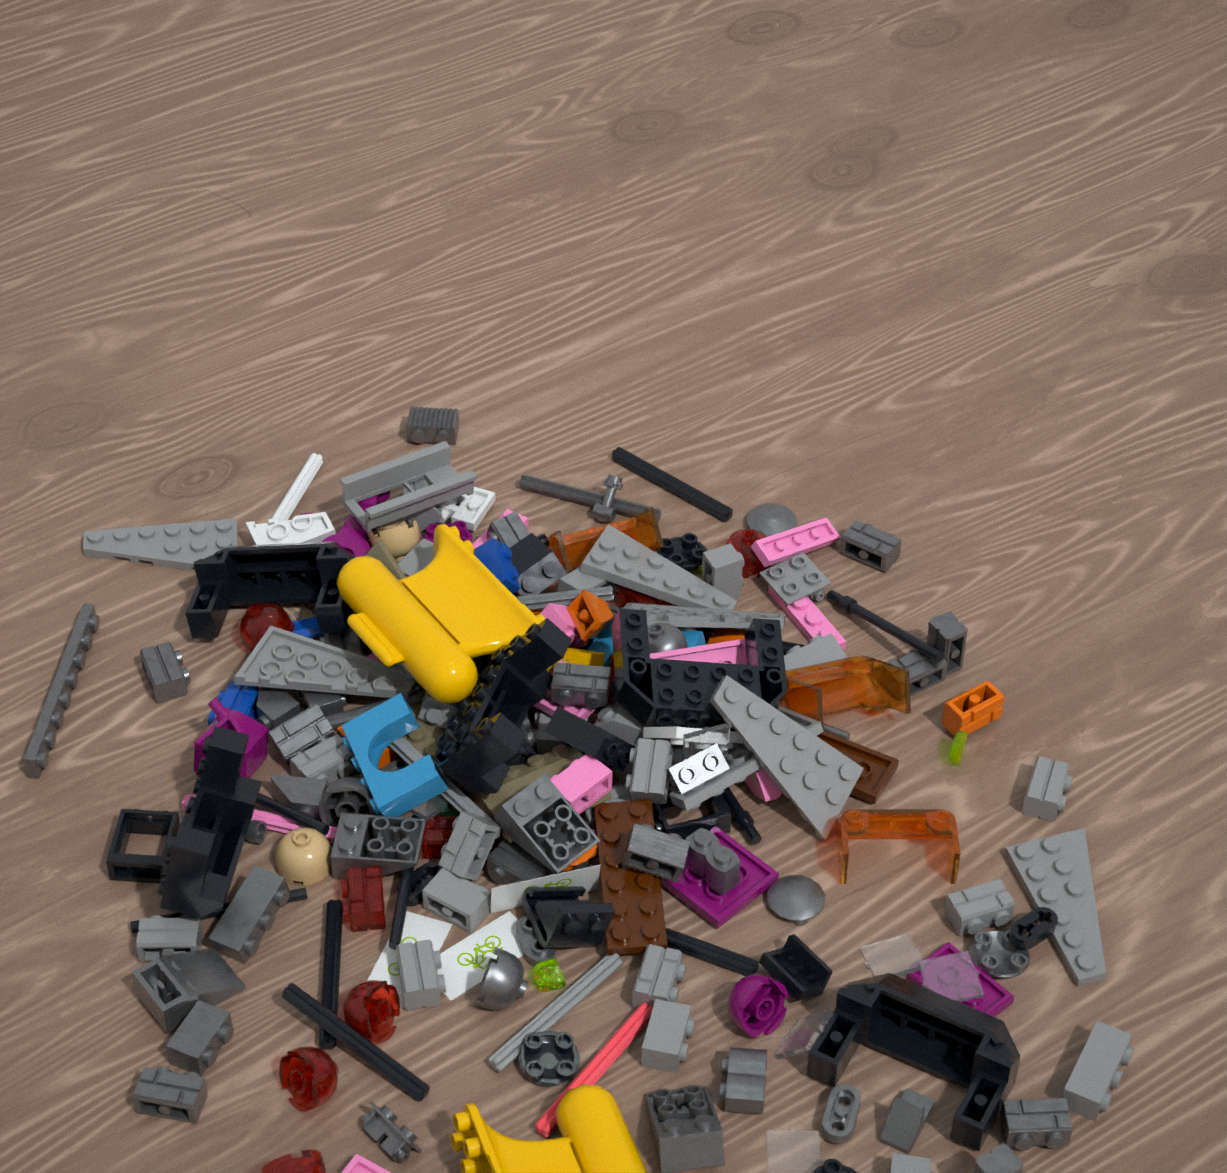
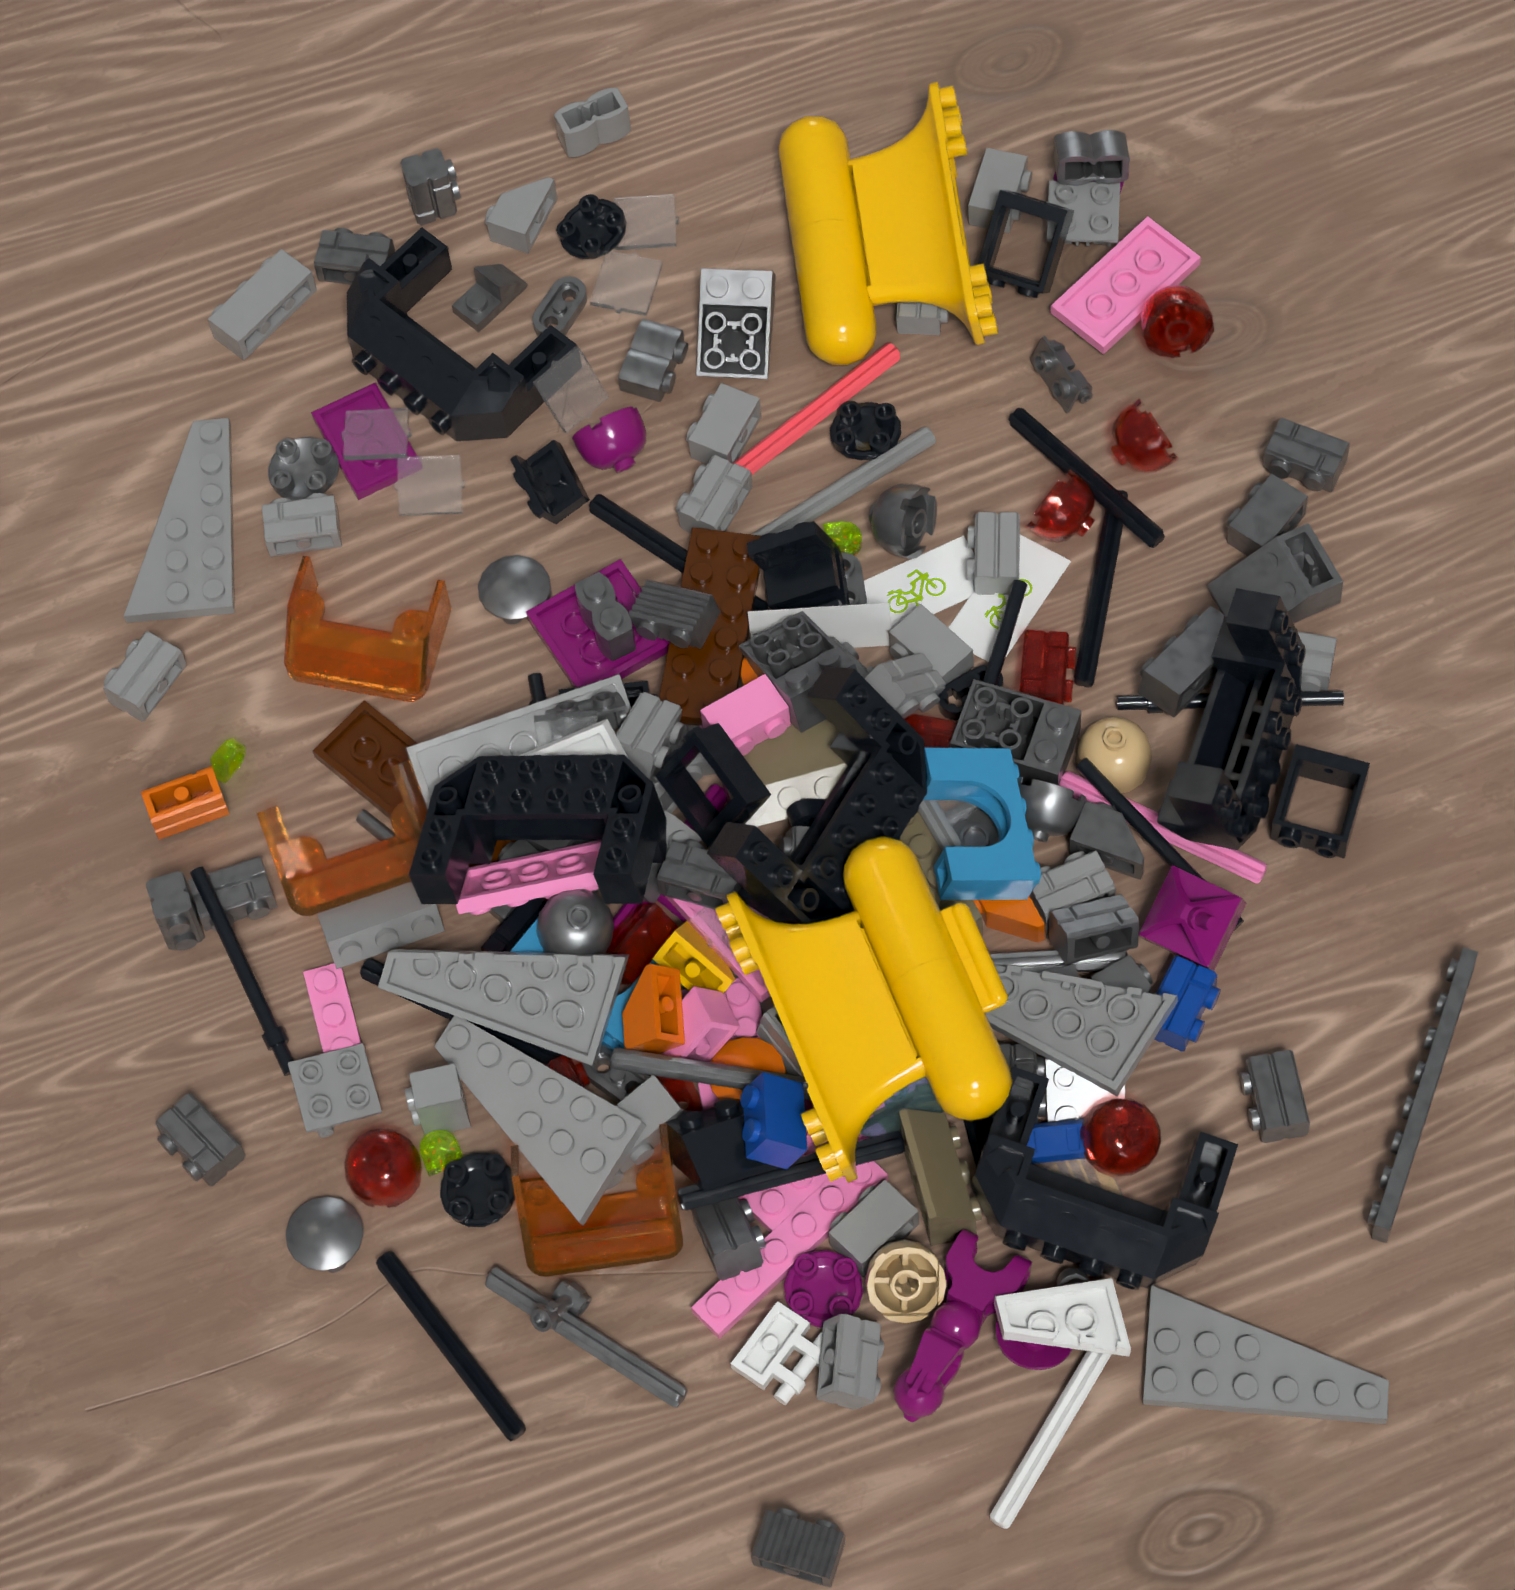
camera: 160 degrees left, 20 degrees up
light grey piece [340,441,477,533] -> none
light grey wing [709,675,864,841] -> none
bright pink plate [751,517,840,567] -> none
black beam [1008,907,1058,950] -> none

